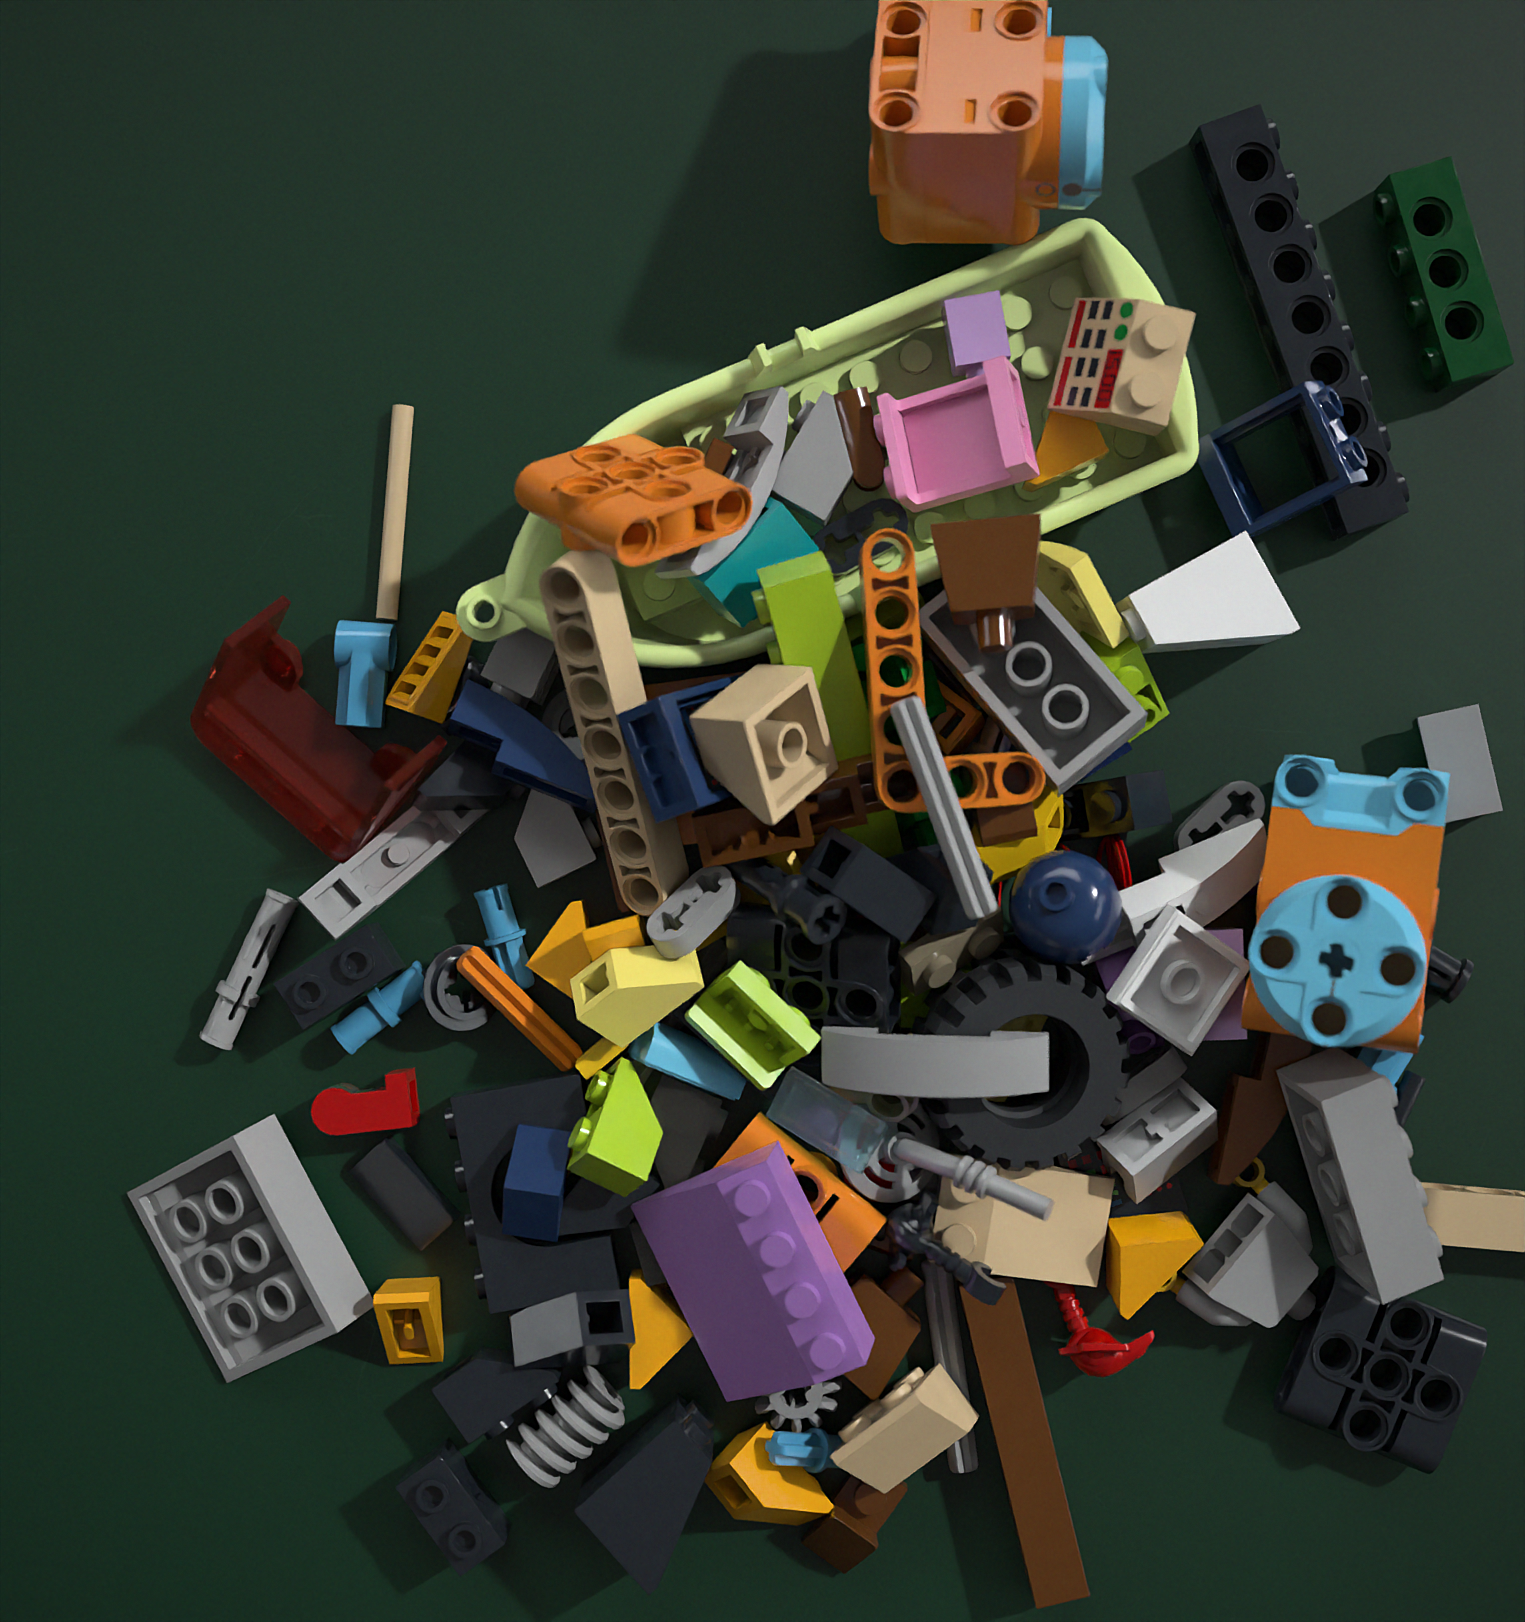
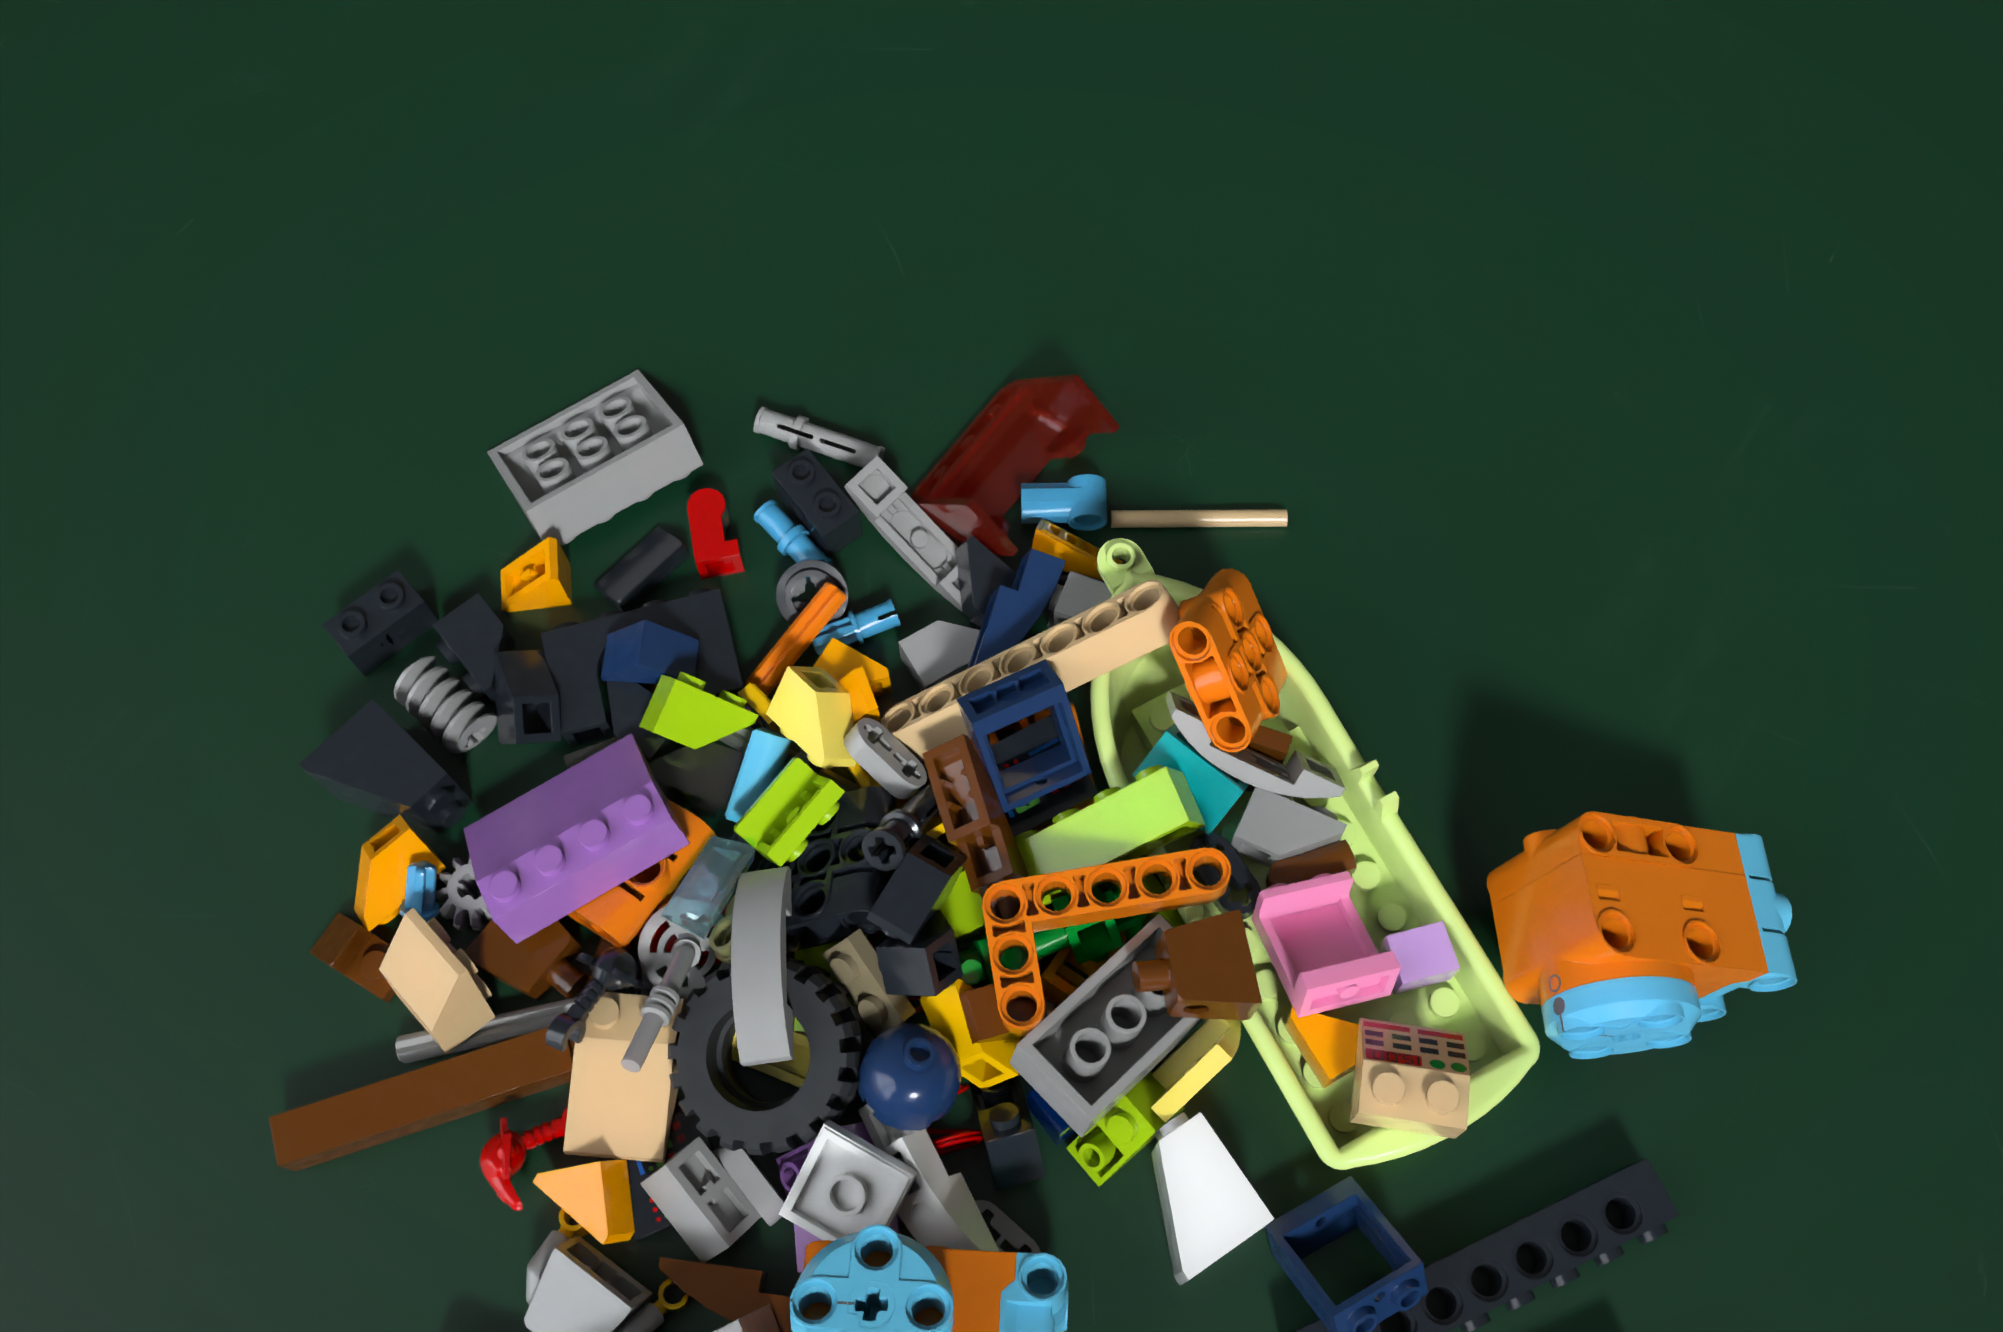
camera: 85 degrees right, 20 degrees down
light orange slope [629,1269,693,1389] -> none
tan slope [689,664,839,825] -> none
light grey axle [891,696,997,919] -> none

